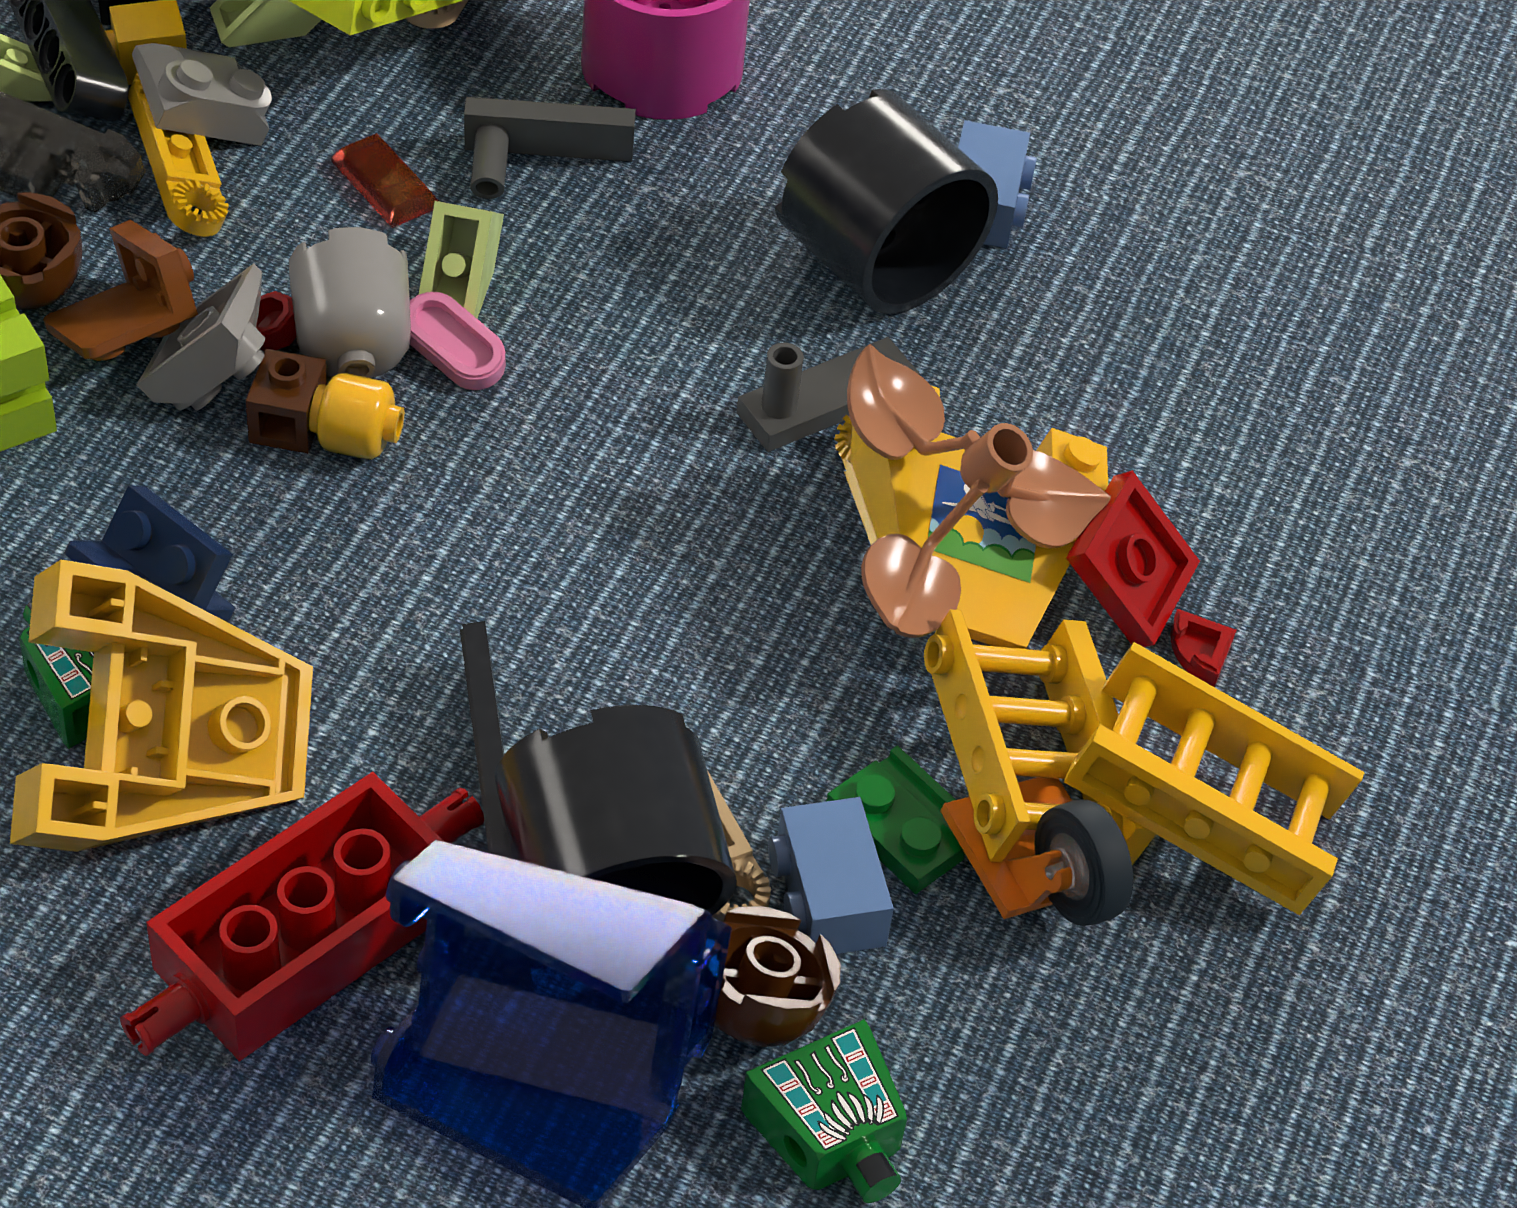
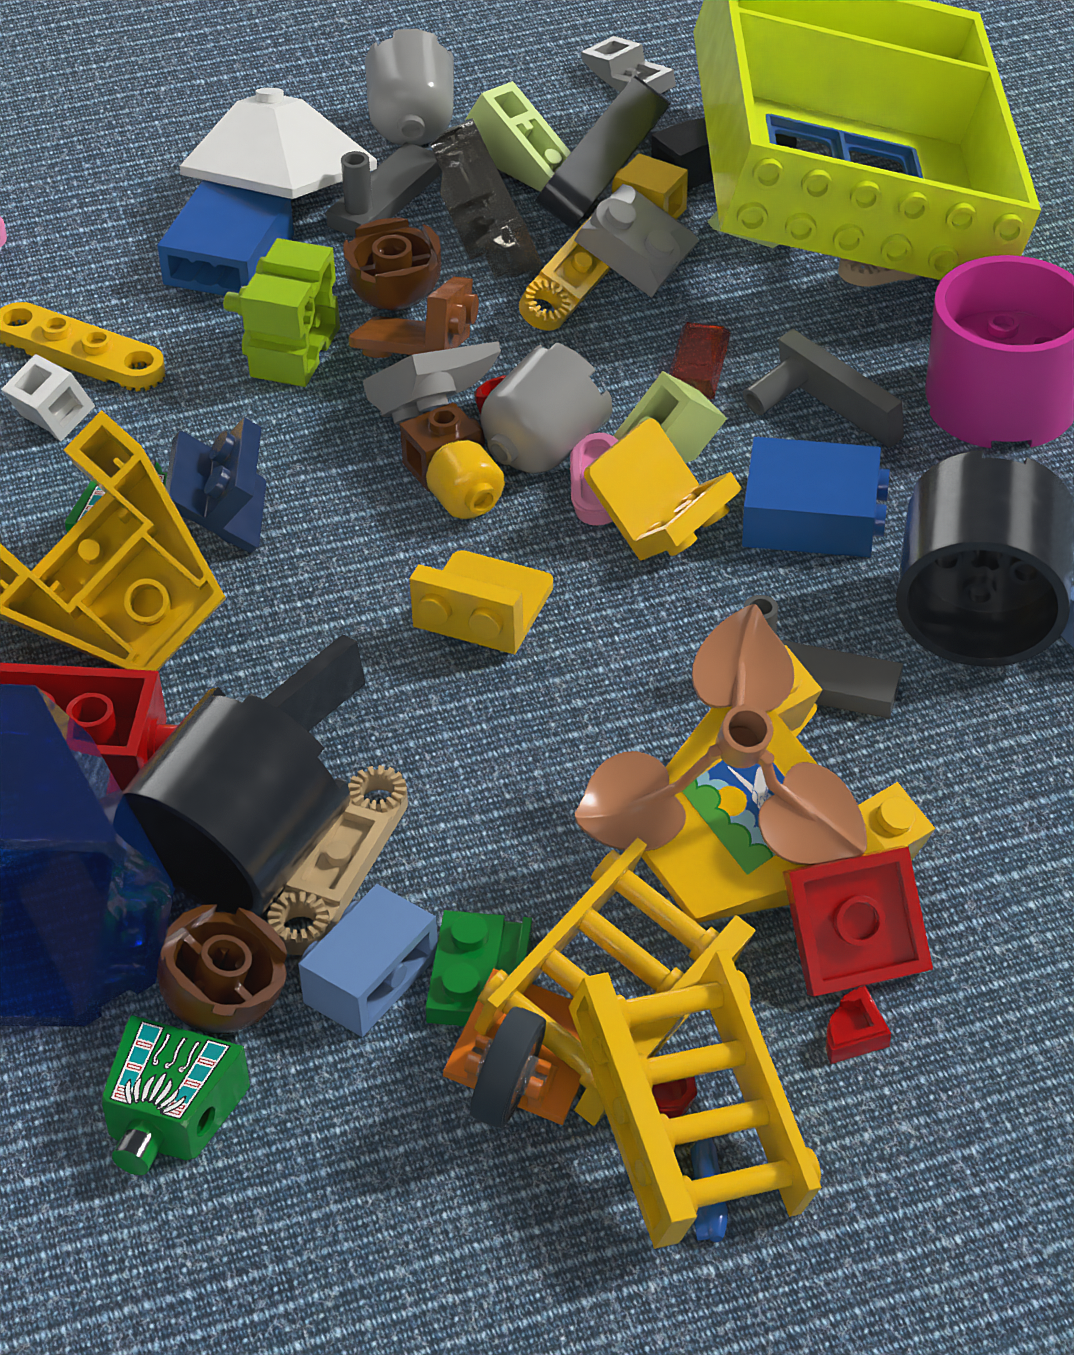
camera: 55 degrees right, 5 degrees down
none -> yellow bracket [409,550,553,655]
none -> yellow bracket [584,418,742,561]
none -> blue brick [742,437,890,558]

